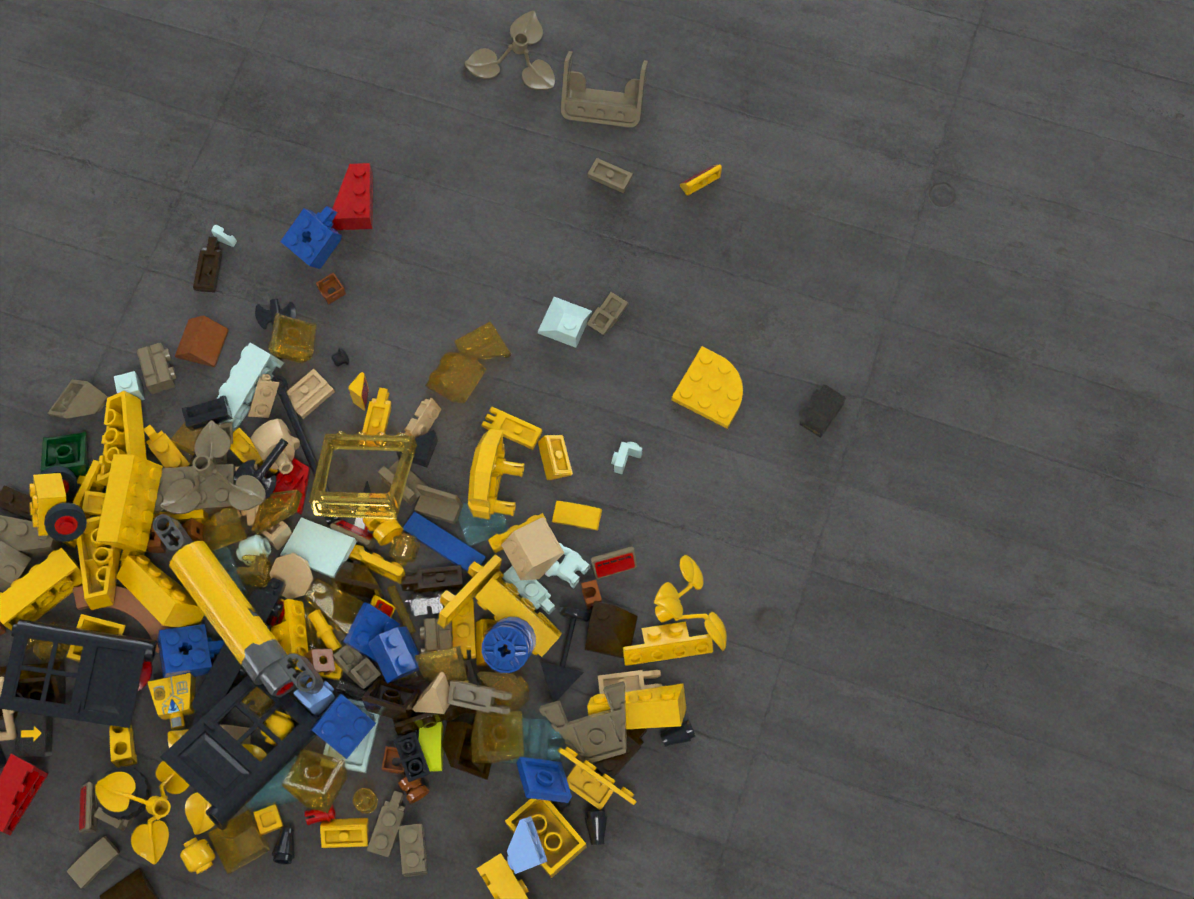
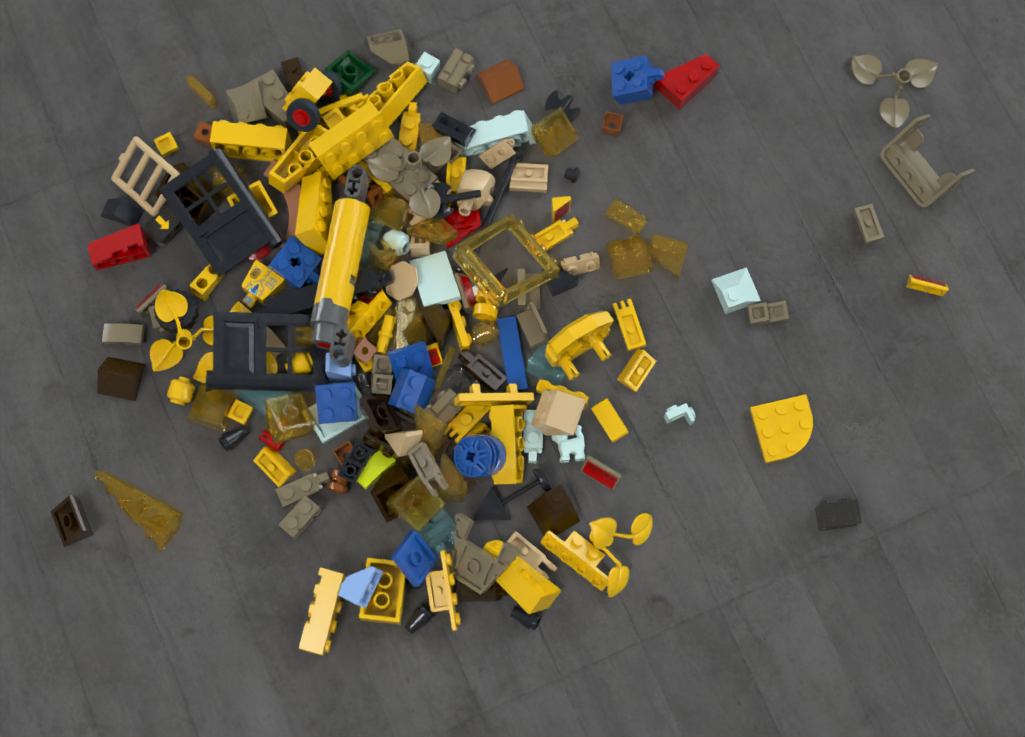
camera: 45 degrees right, 5 degrees up
dark brown hinge [193,237,222,293] -> none
light aqua tile [211,225,237,247] -> none
dark orange piece [581,580,602,610] -> none
none -> clear yellow slope [605,199,648,235]

